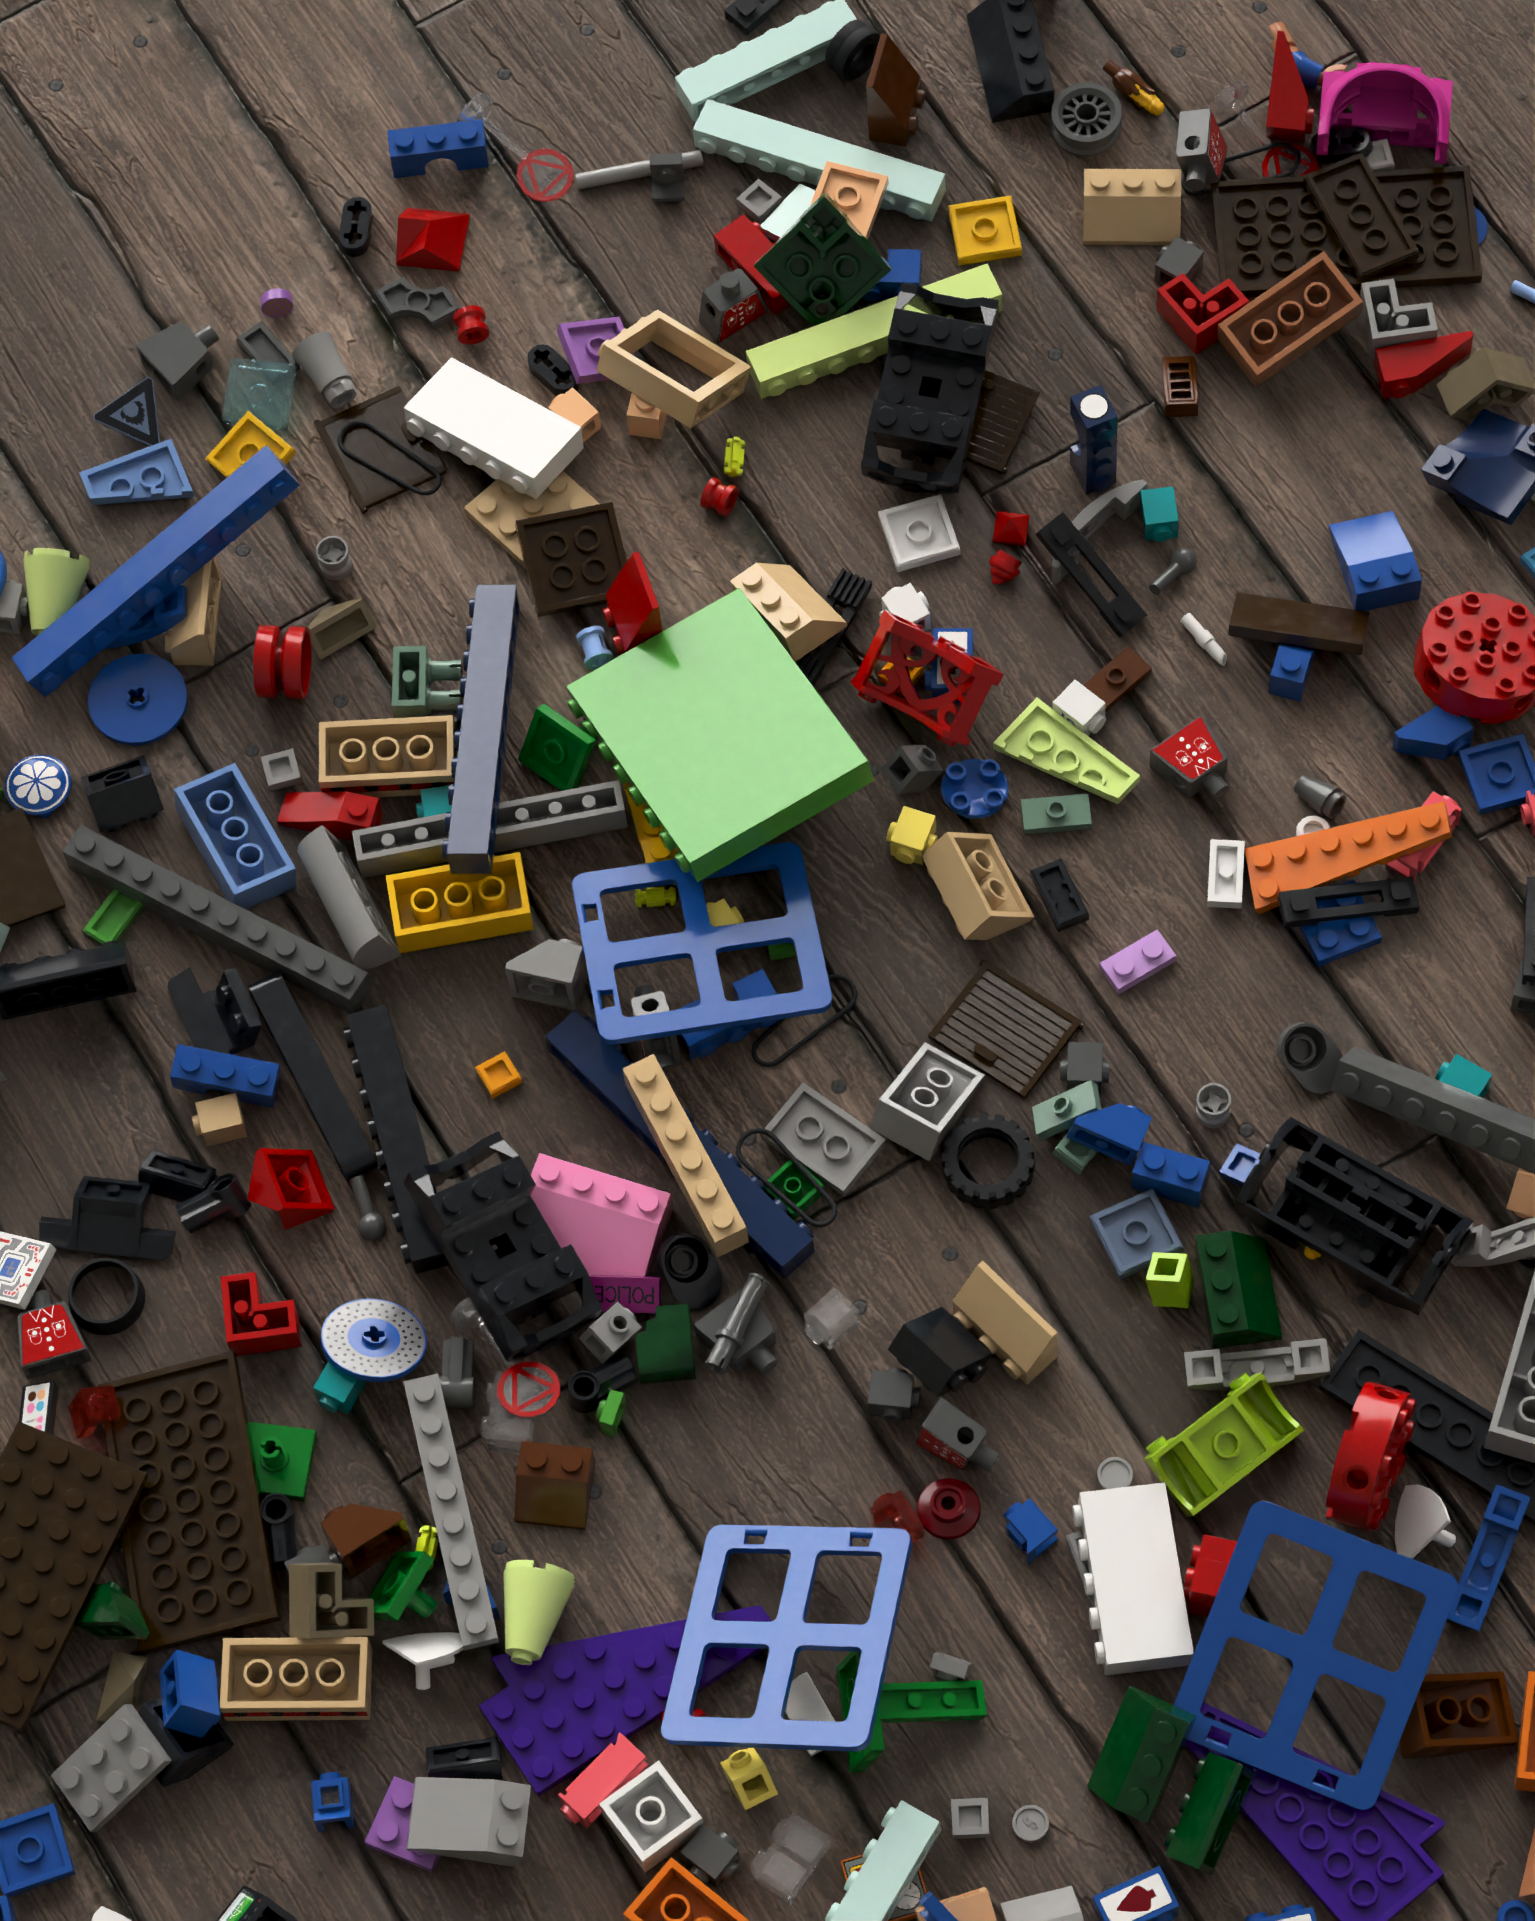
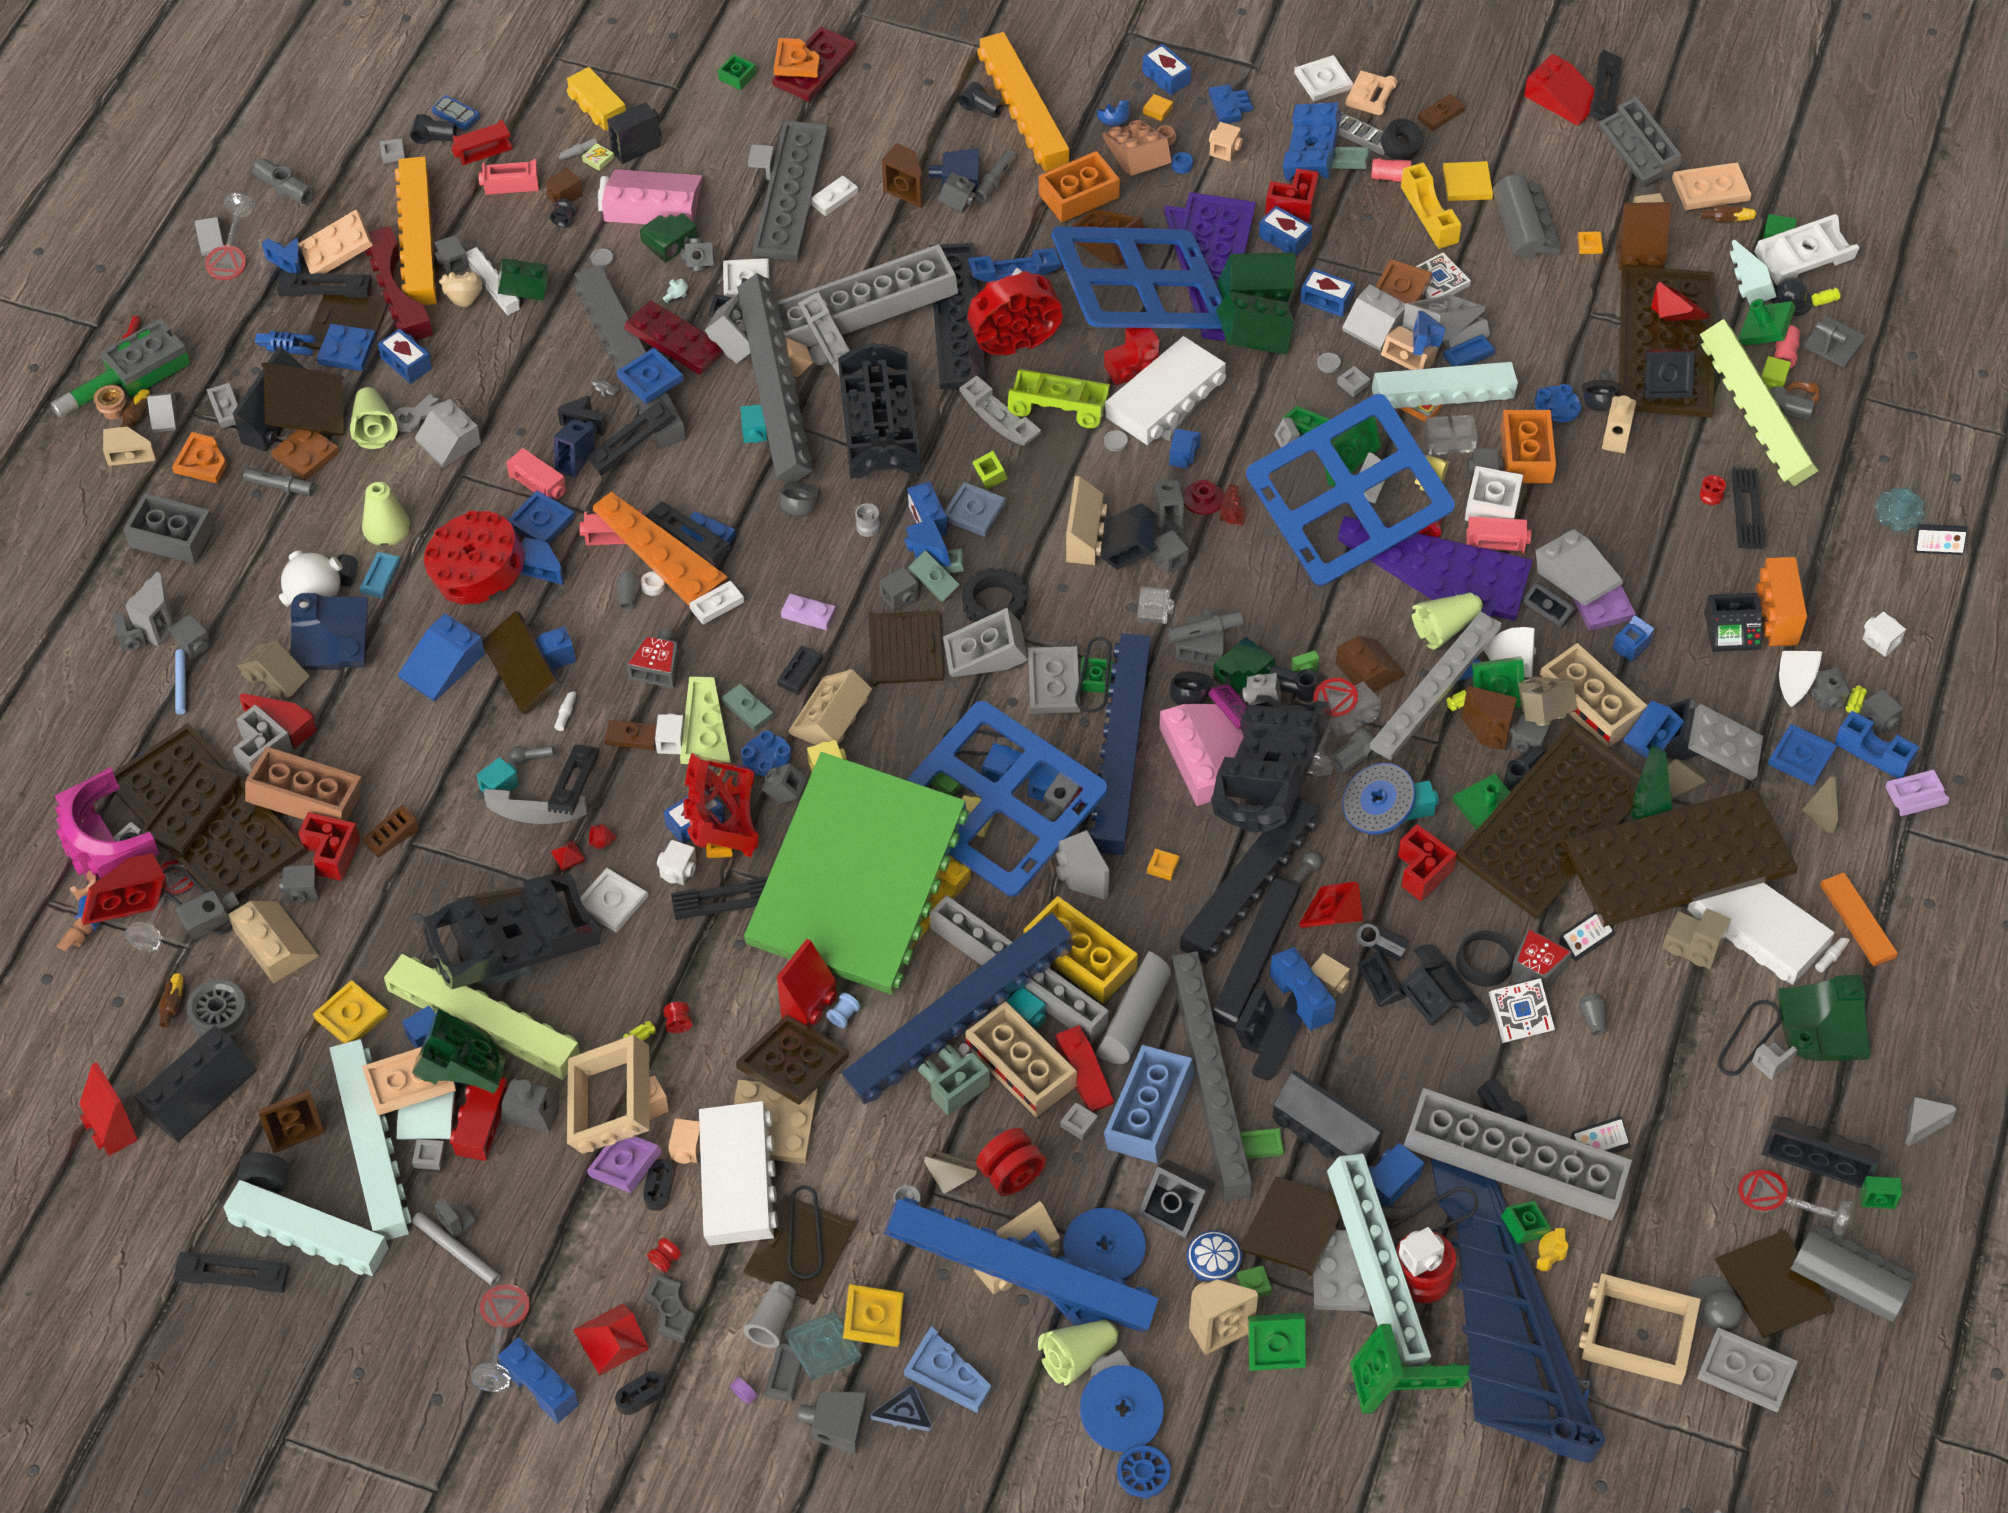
camera: 135 degrees left, 10 degrees down
clear red bracket [68,1385,121,1439] -> none
green tile [518,704,596,791] -> none
tan brick [622,1054,749,1258] -> none
tan slope [730,563,847,662] -> none
dark blue arch [1070,385,1118,495] -> none
dark green slope [1195,1231,1282,1349] -> none
plate [1219,1143,1261,1187] -> none

